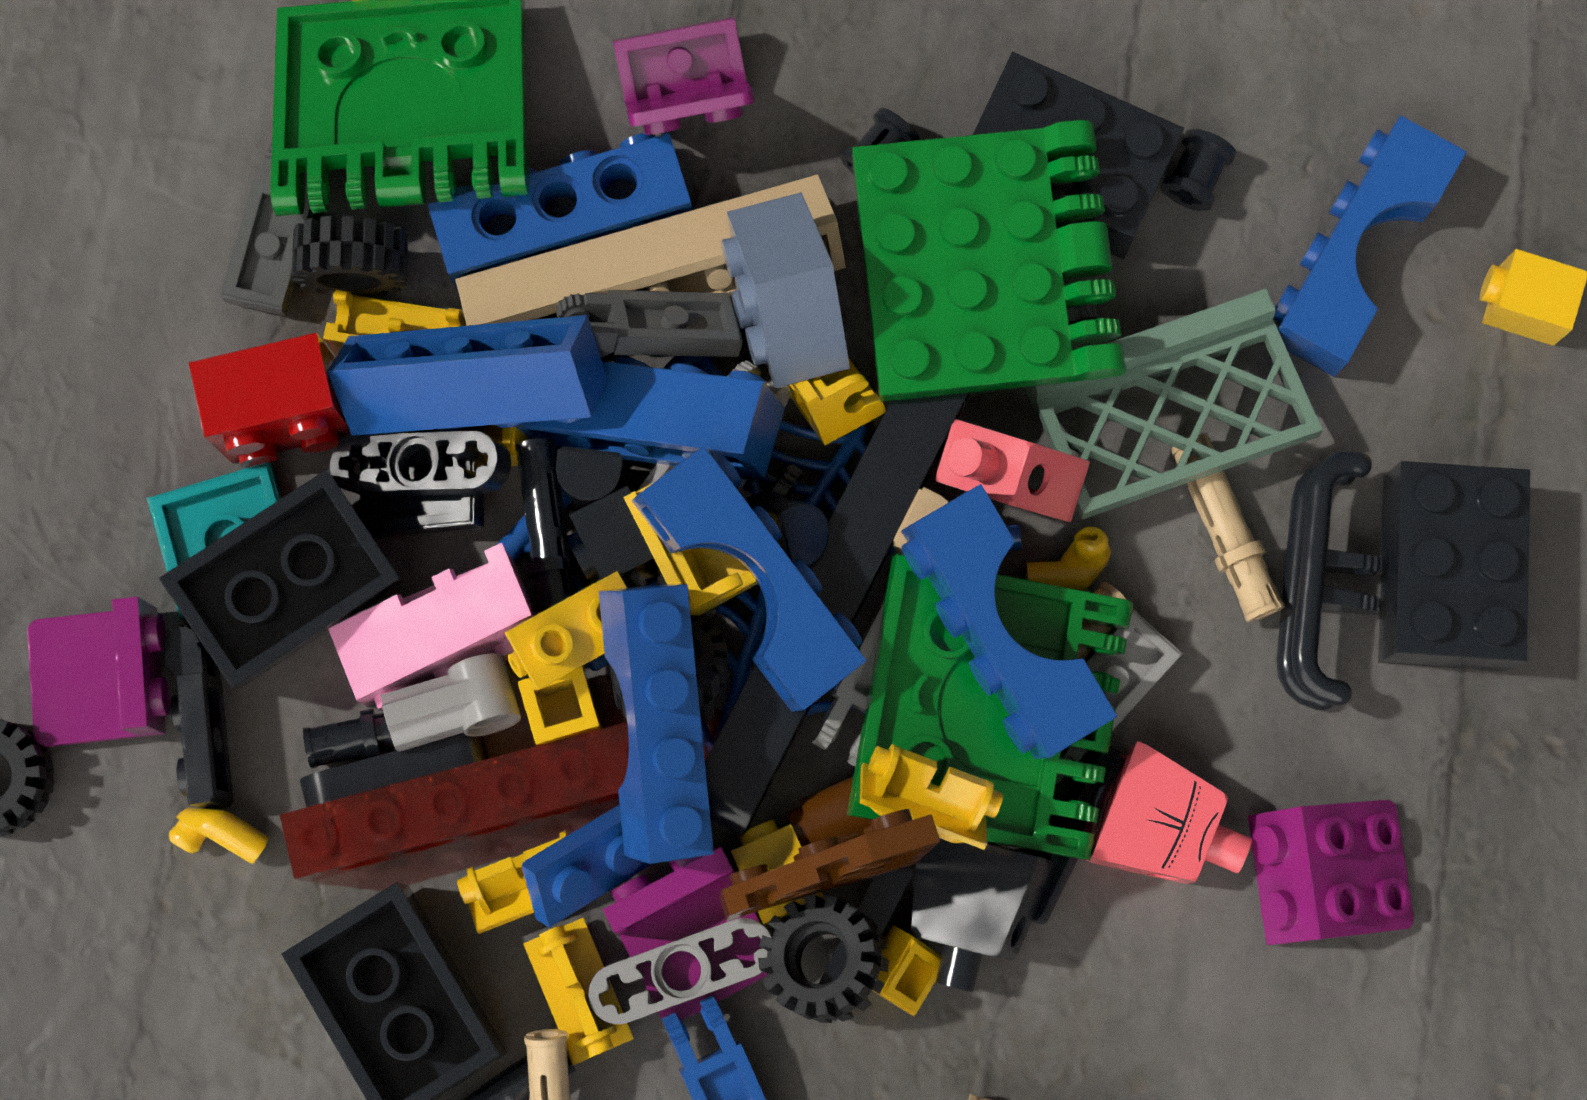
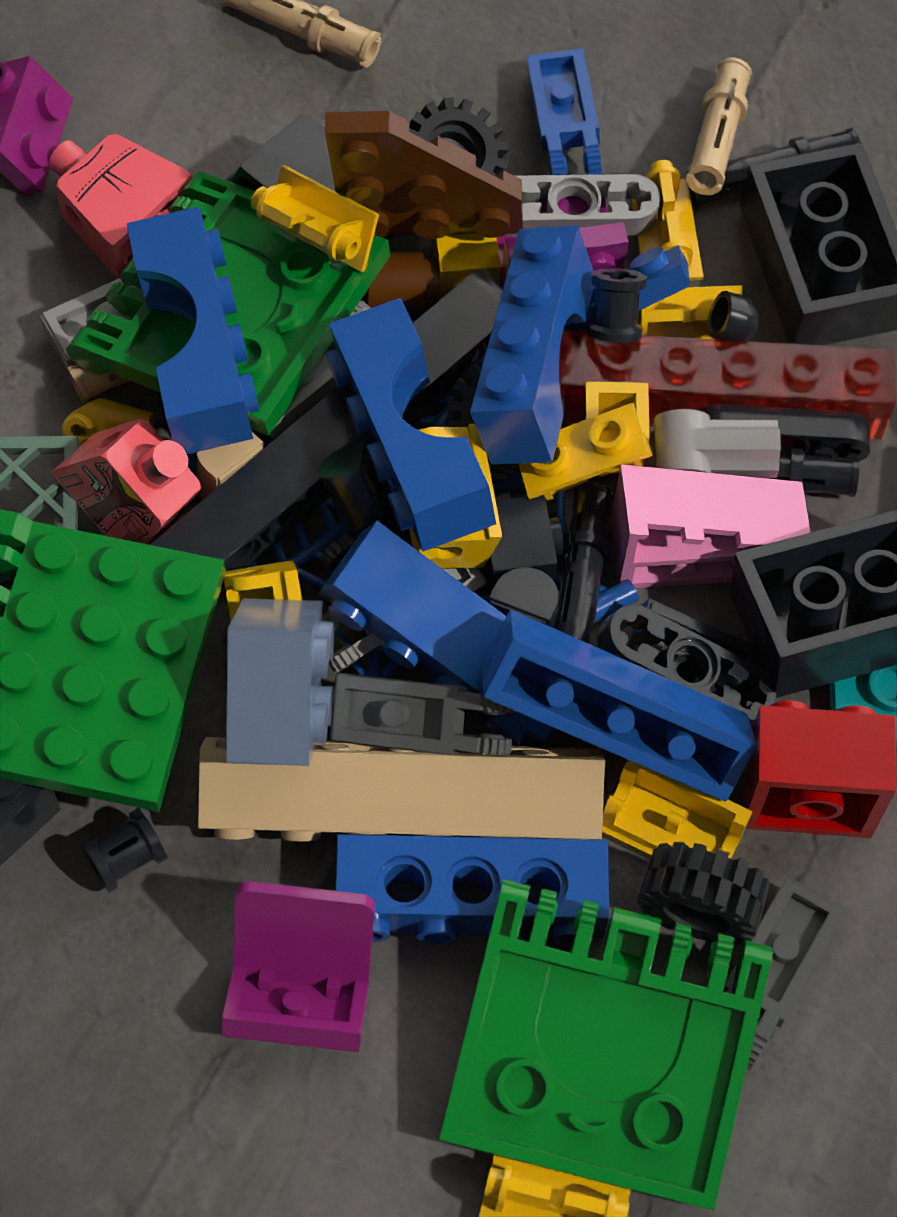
camera: 165 degrees left, 15 degrees down
none -> black bush [587,268,647,343]
none -> black hinge [707,291,760,343]

